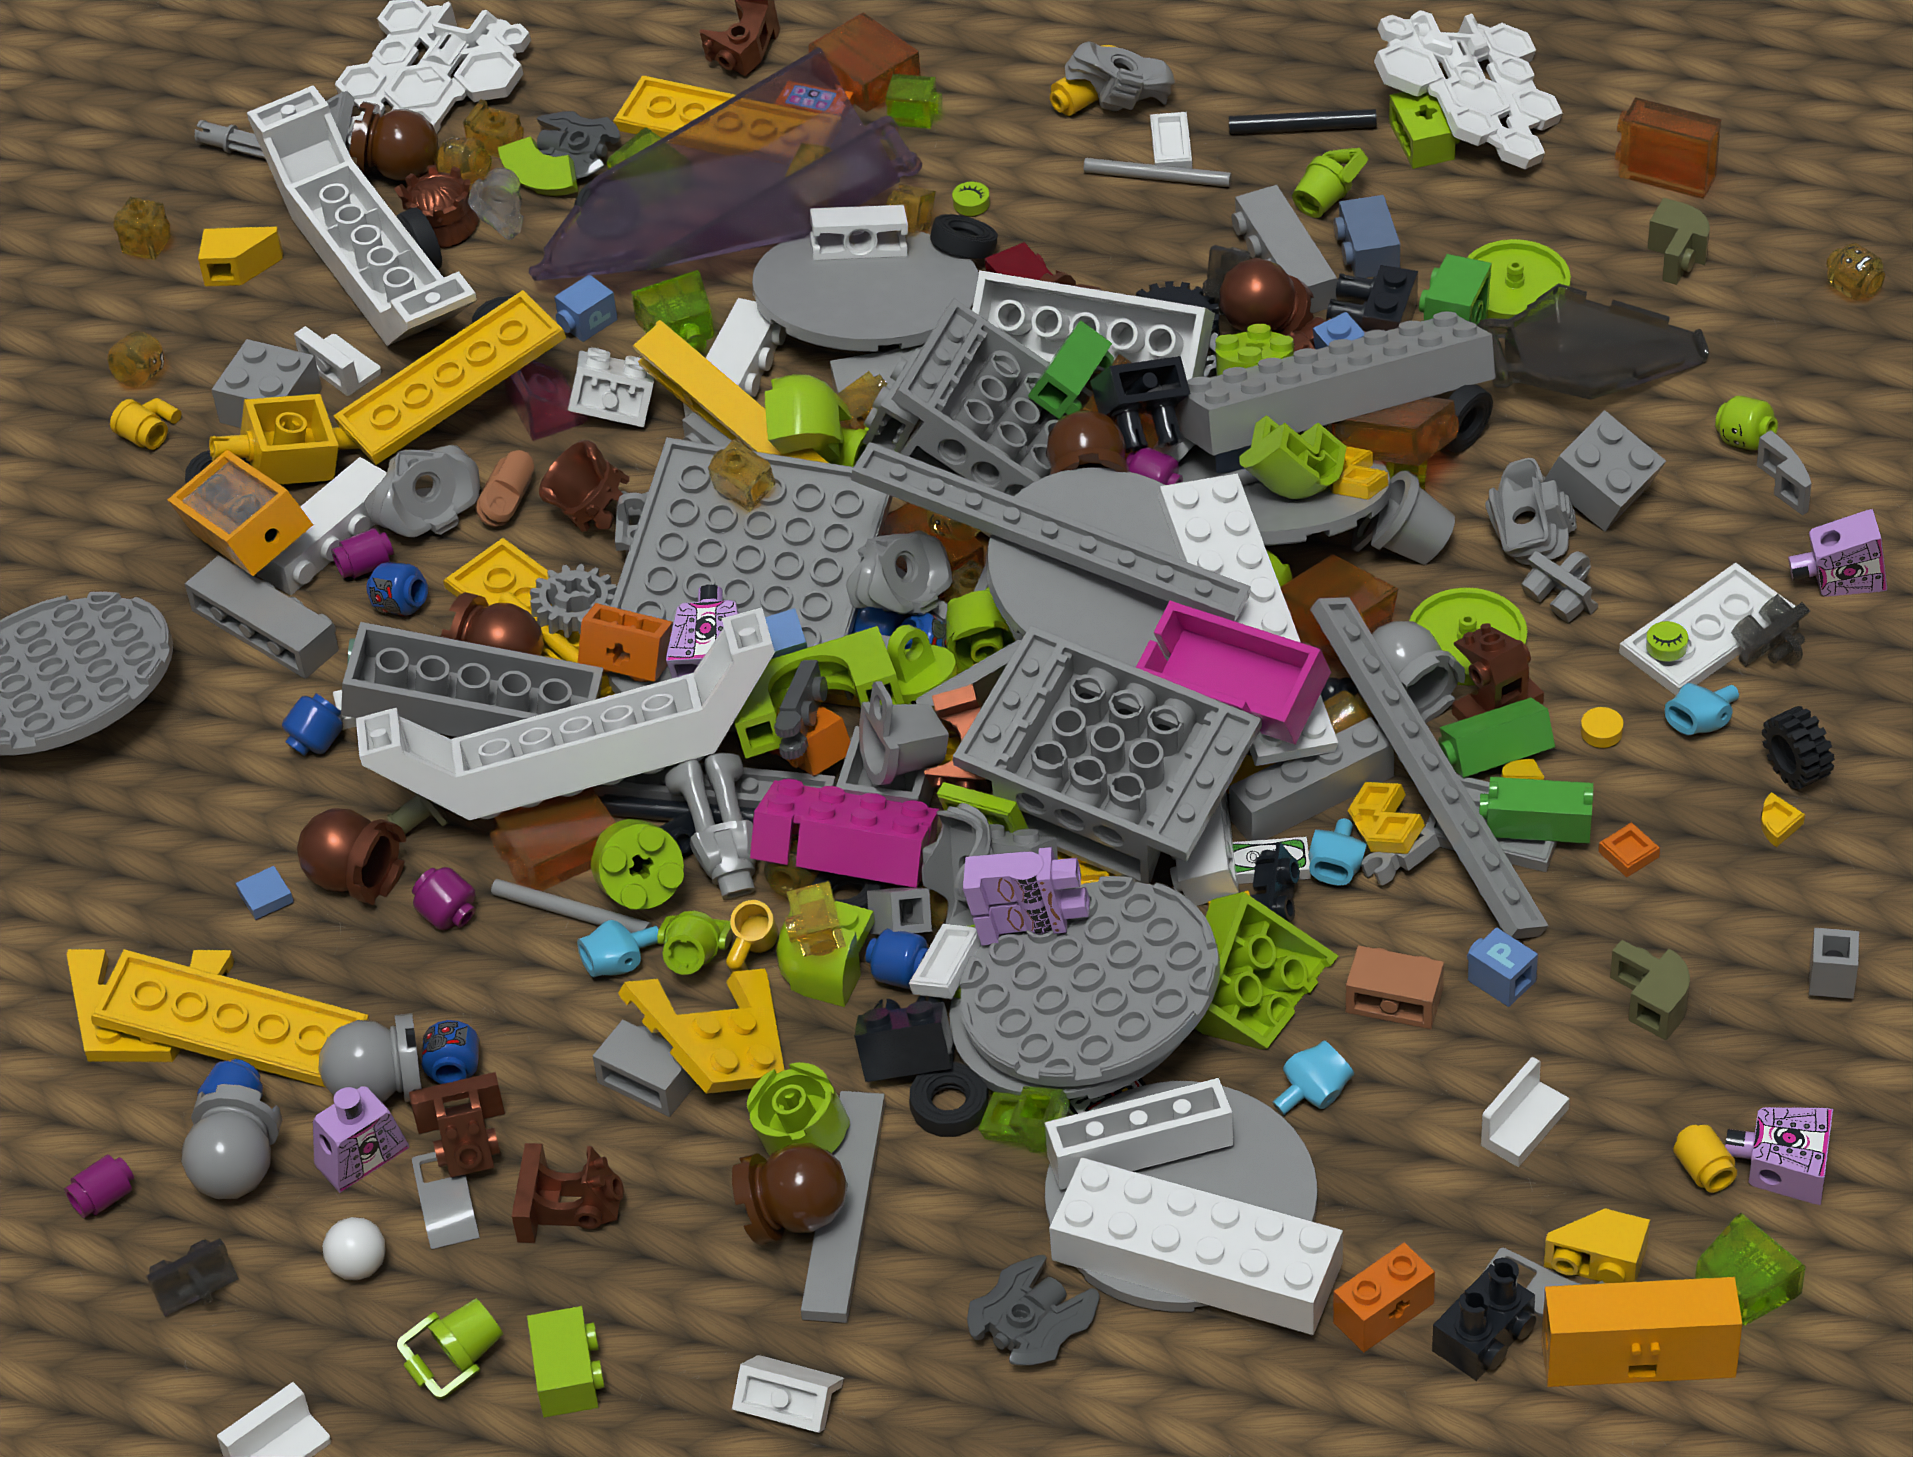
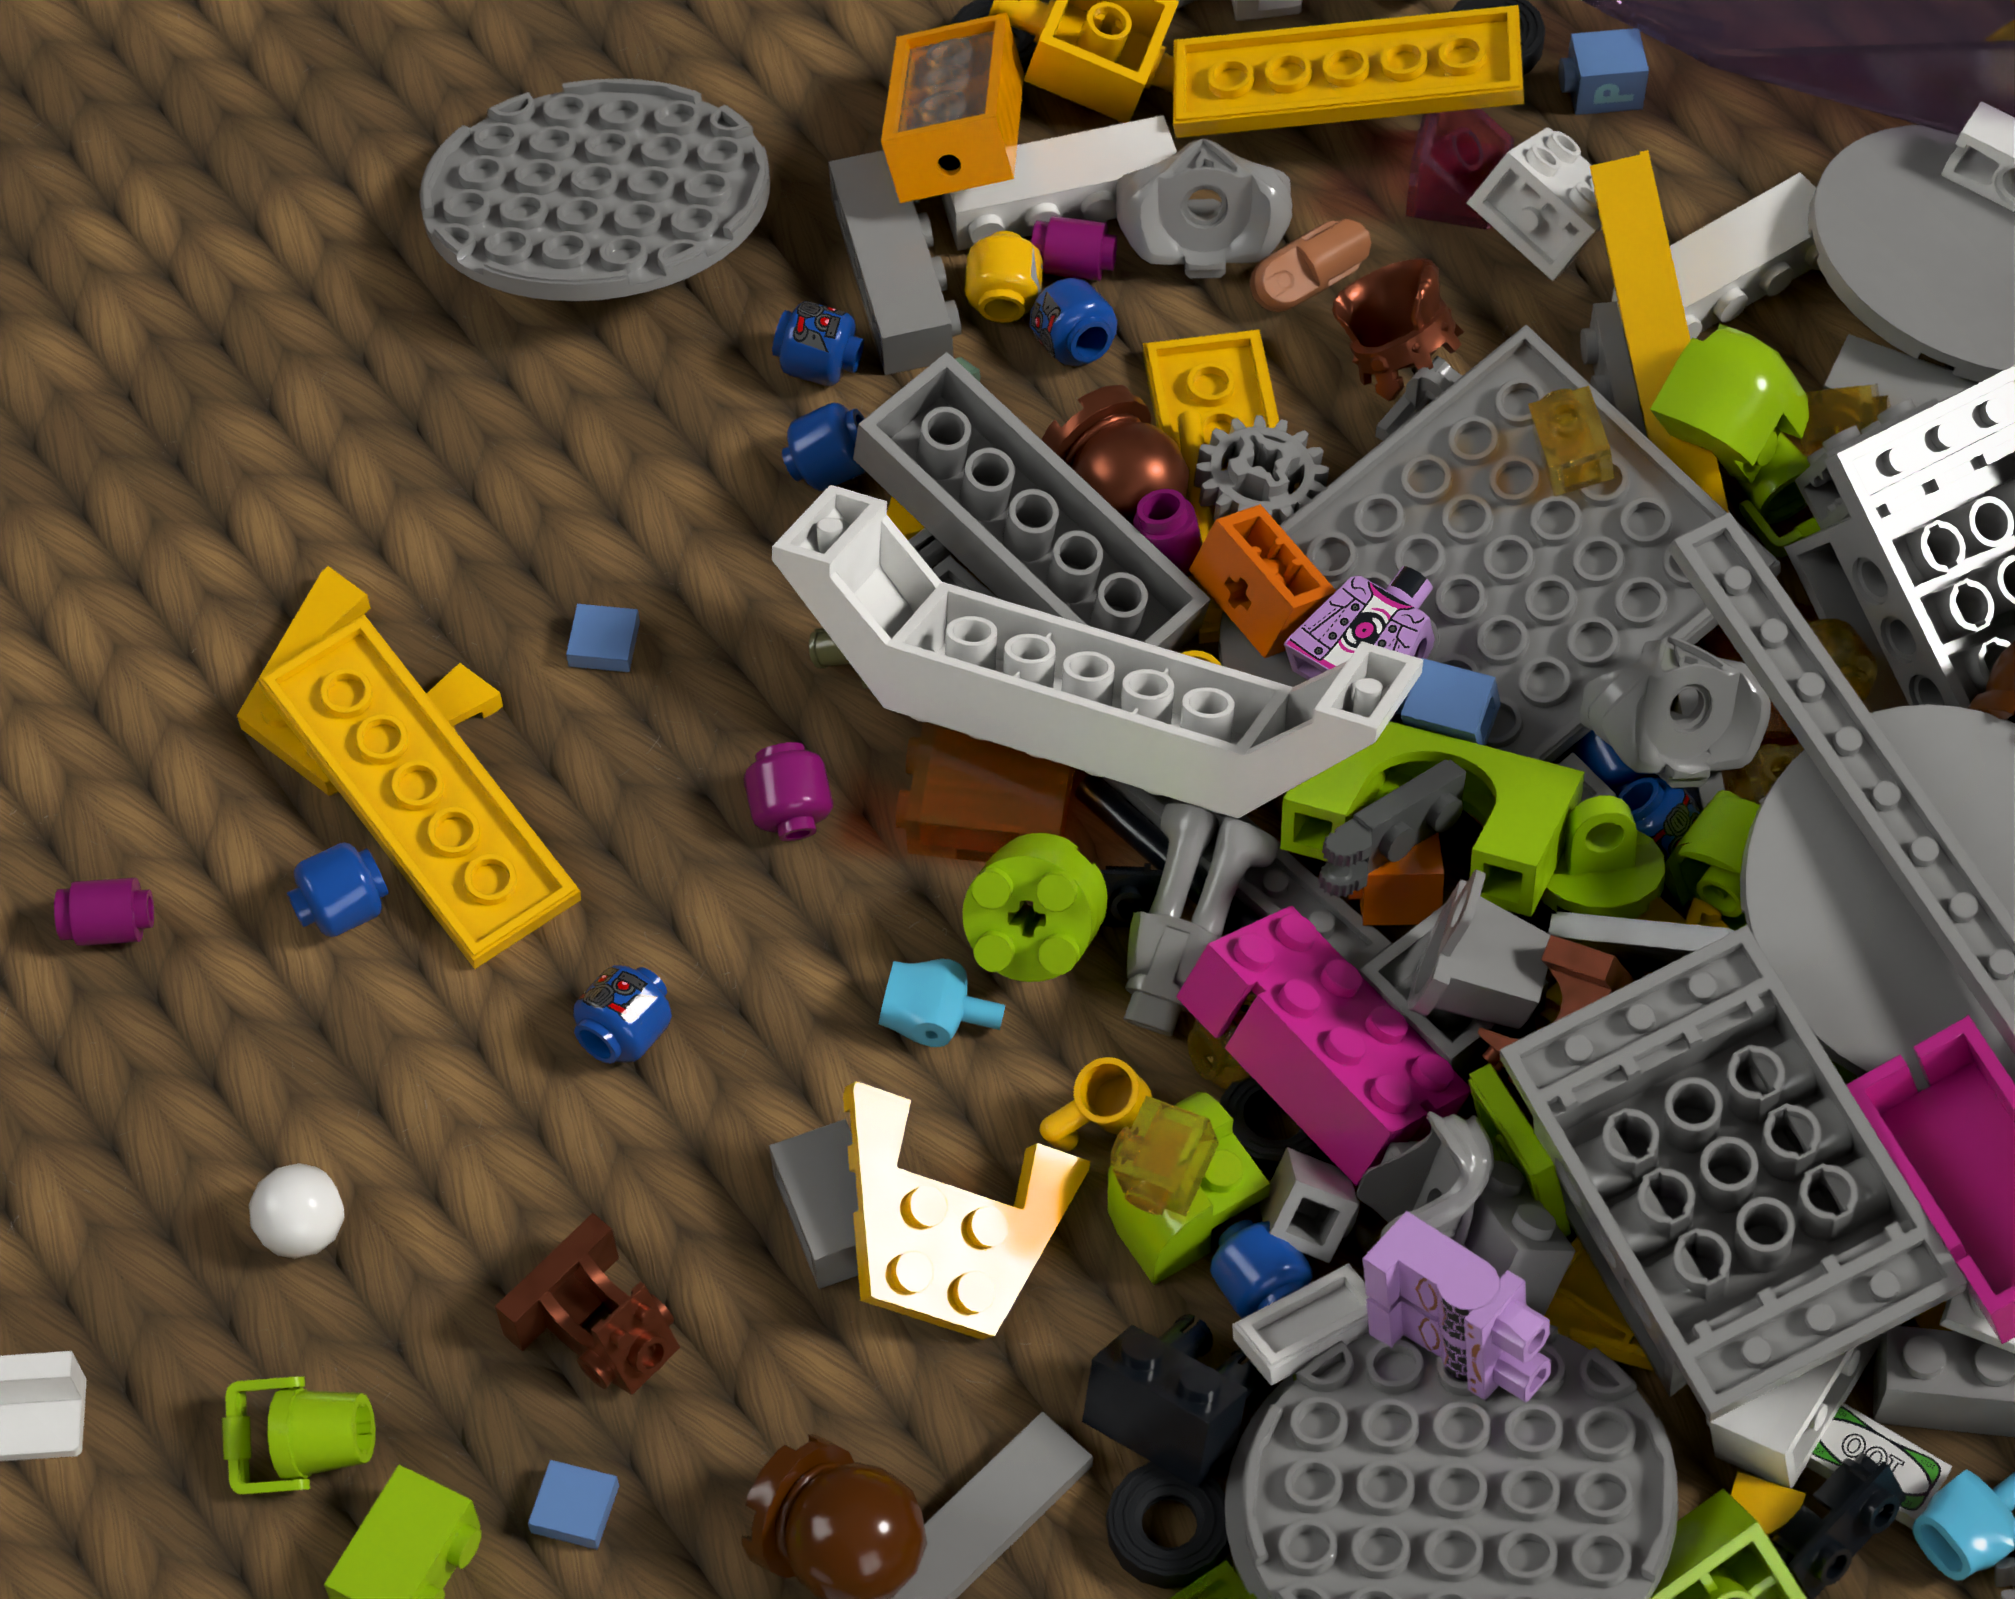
camera: 35 degrees right, 10 degrees up
clear smoke hips [146,1238,239,1317] -> none
light grey tile [181,1084,283,1199] -> none
copper tile [297,808,406,905] -> none
lavender torso [313,1087,409,1193] -> none
light grey tile [318,1013,422,1103] -> none
copper tile [409,1072,505,1178] -> none
light grey piece [412,1152,480,1249] -> none
light grey bar [491,879,652,933] -> none
clear neon green torso [631,270,714,353] -> none
lime piece [657,910,733,975] -> none
lime brick [747,1062,850,1156] -> none
none -> medium blue tile [528,1460,619,1550]
none -> blue head [772,301,864,387]
none -> yellow head [965,231,1043,323]
none -> magenta brick [1134,489,1203,577]

